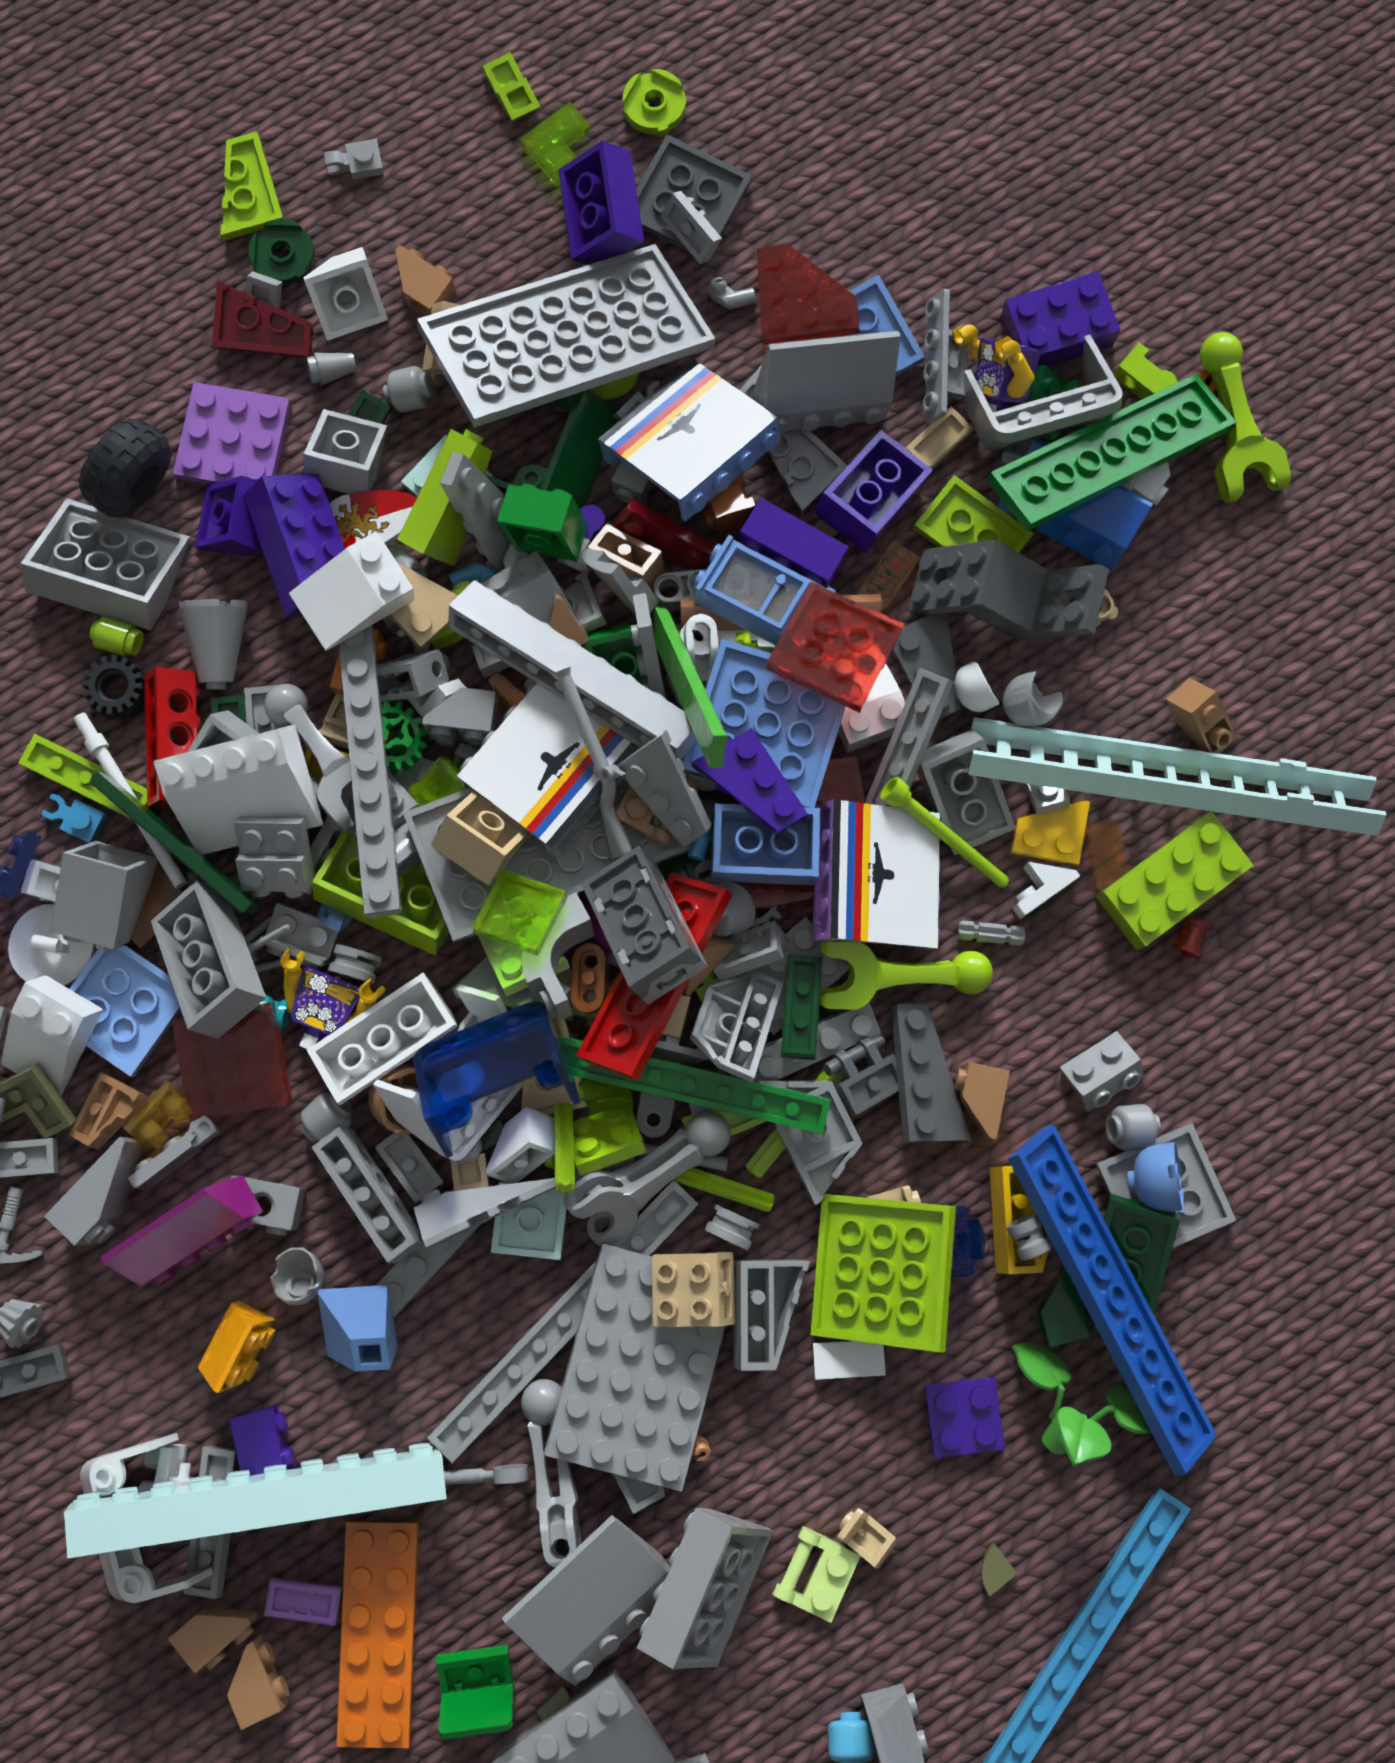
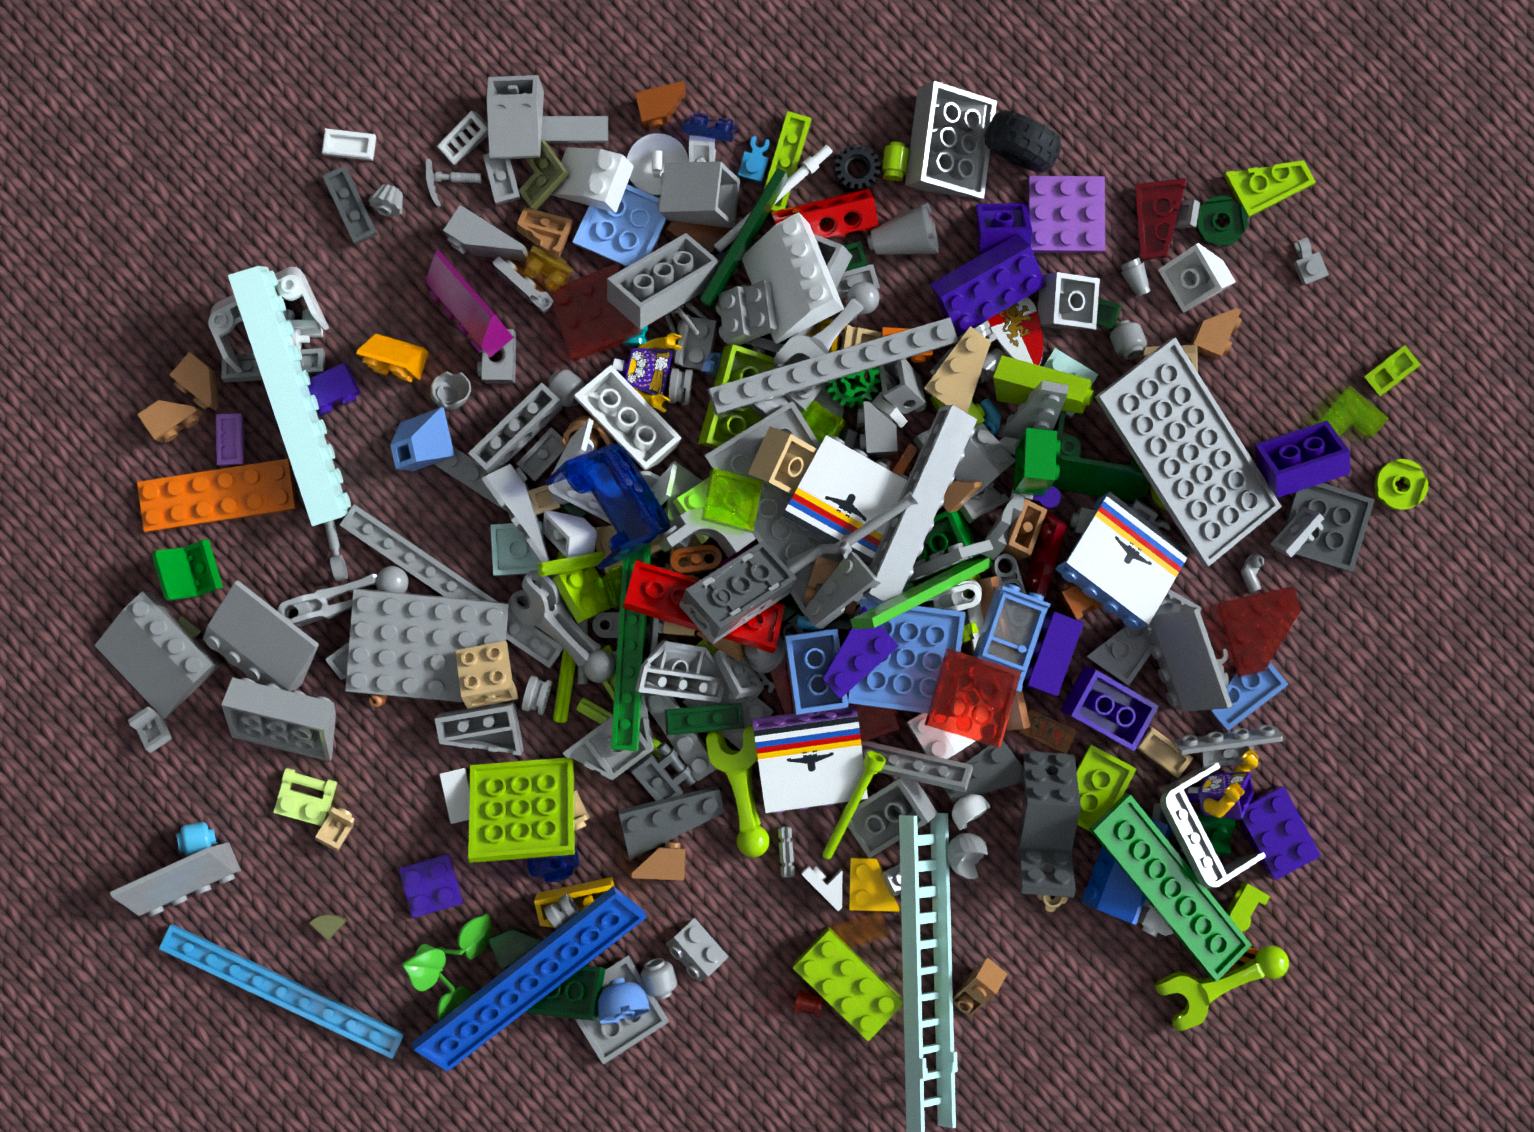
camera: 80 degrees right, 5 degrees up
white slope [289,531,414,651] -> none

